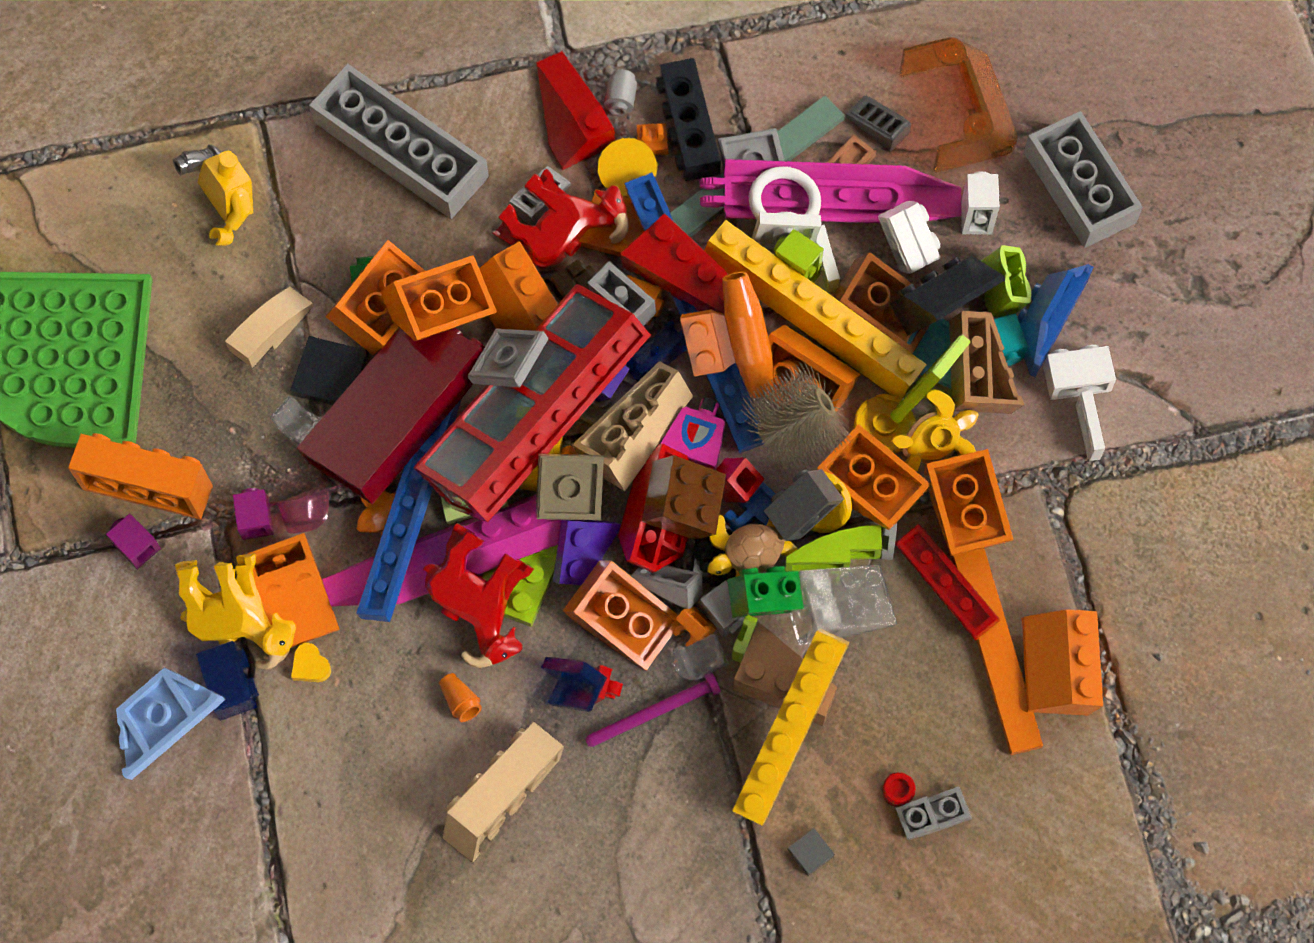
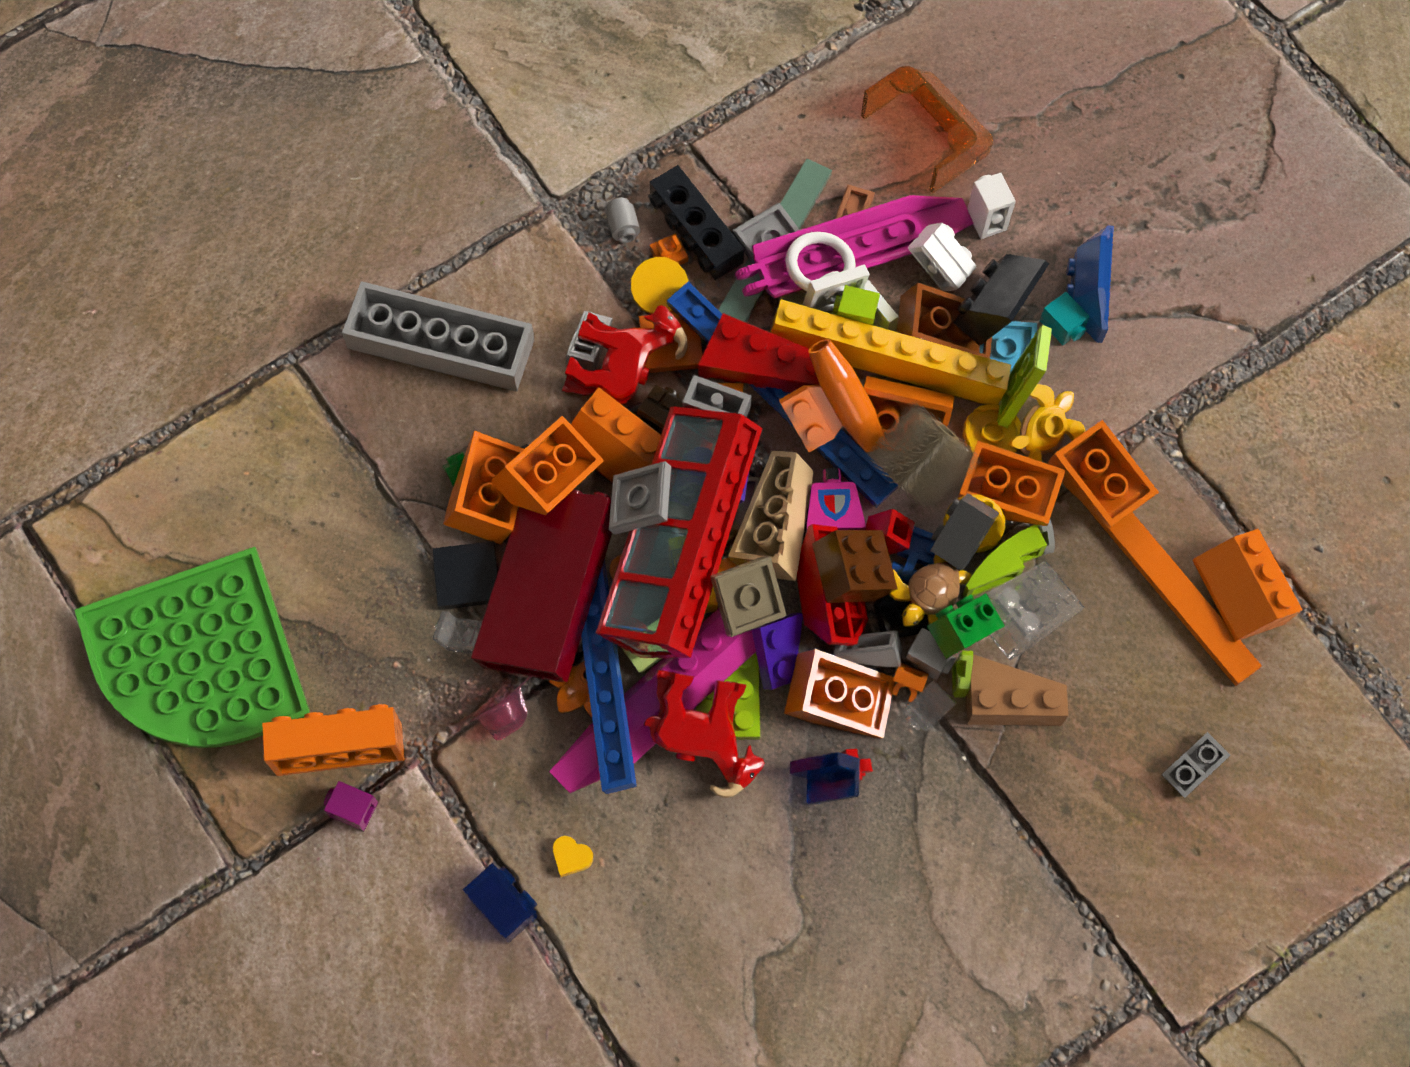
camera: 25 degrees left, 0 degrees up
light blue wing [116,668,225,780] -> none
yellow torso [173,145,253,246] -> none
yellow animal [175,553,296,670] -> none
tan slope [225,287,314,368] -> none
magenta brick [233,488,274,540] -> none
orange slope [247,533,340,648] -> none
orange cone [439,673,482,722] -> none
tan wedge [443,722,564,863] -> none
red wedge [536,51,615,170] -> none
magenta bar [585,672,721,747] -> none
clear blue hinge [625,320,687,381] -> none
yellow brick [732,628,850,825] -> none
dark grey tile [788,828,835,876] -> none
dark grey slope [846,95,912,152] -> none
red tile [882,772,916,807] -> none
red tile [895,524,1000,641] -> none
medium nougat wedge [949,311,1024,414] -> none
lime brick [981,245,1031,317] -> none
light grey brick [1024,111,1143,248] -> none
white brick [1043,345,1116,400] -> none
white tile [1076,391,1105,461] -> none

